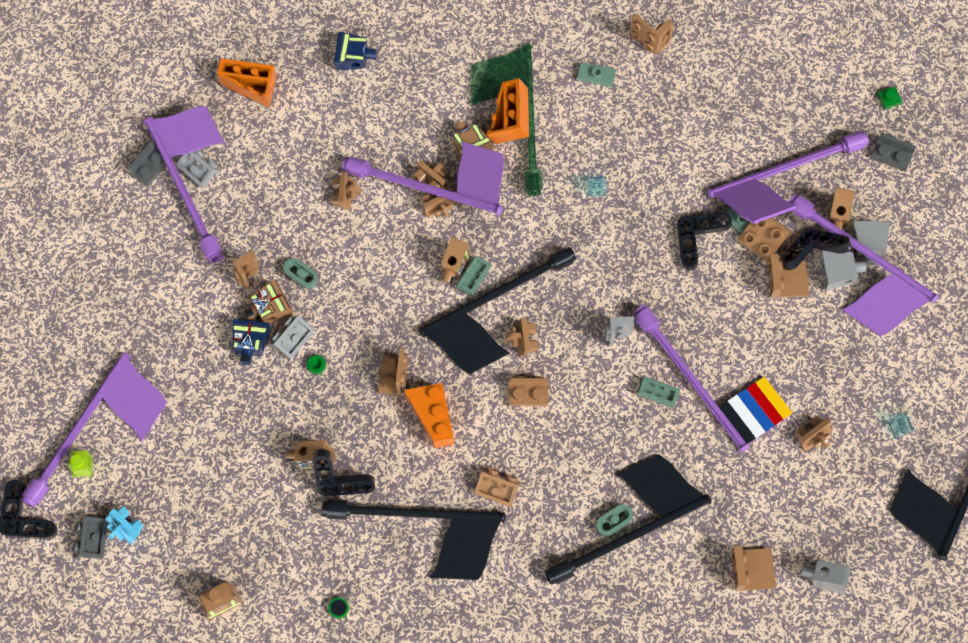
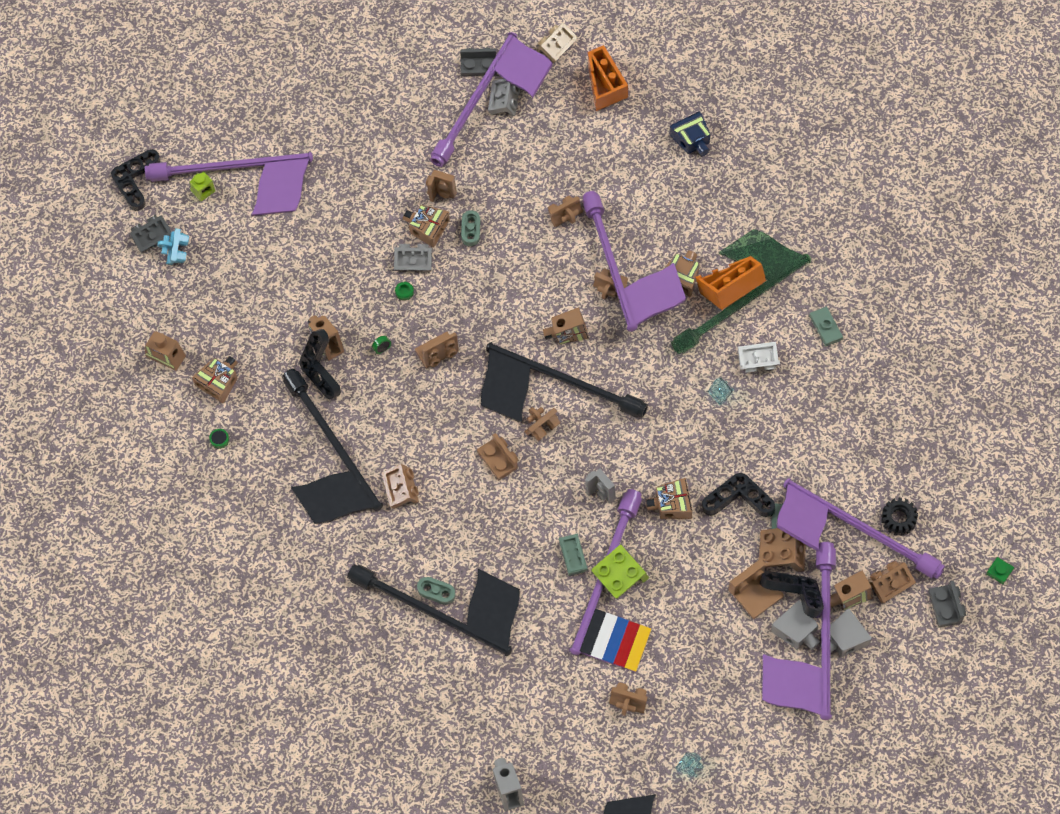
camera: 55 degrees right, 5 degrees down
torso [233,319,272,365] -> none
orange wedge [404,383,454,448] -> none
medium nougat hips [413,160,446,195] -> none
sand green plate [456,255,492,297] -> none
medium nougat bracket [630,13,674,55] -> none
medium nougat bracket [731,546,776,591] -> none
none -> torso [192,356,238,403]
none -> green tile [372,336,391,354]
none -> tan bracket [536,23,578,63]
none -> lime bracket [591,544,649,599]
none -> torso [645,478,693,519]
none -> white bracket [737,342,780,372]
none -> medium nougat bracket [868,561,916,603]
none -> black tyre [881,498,918,536]

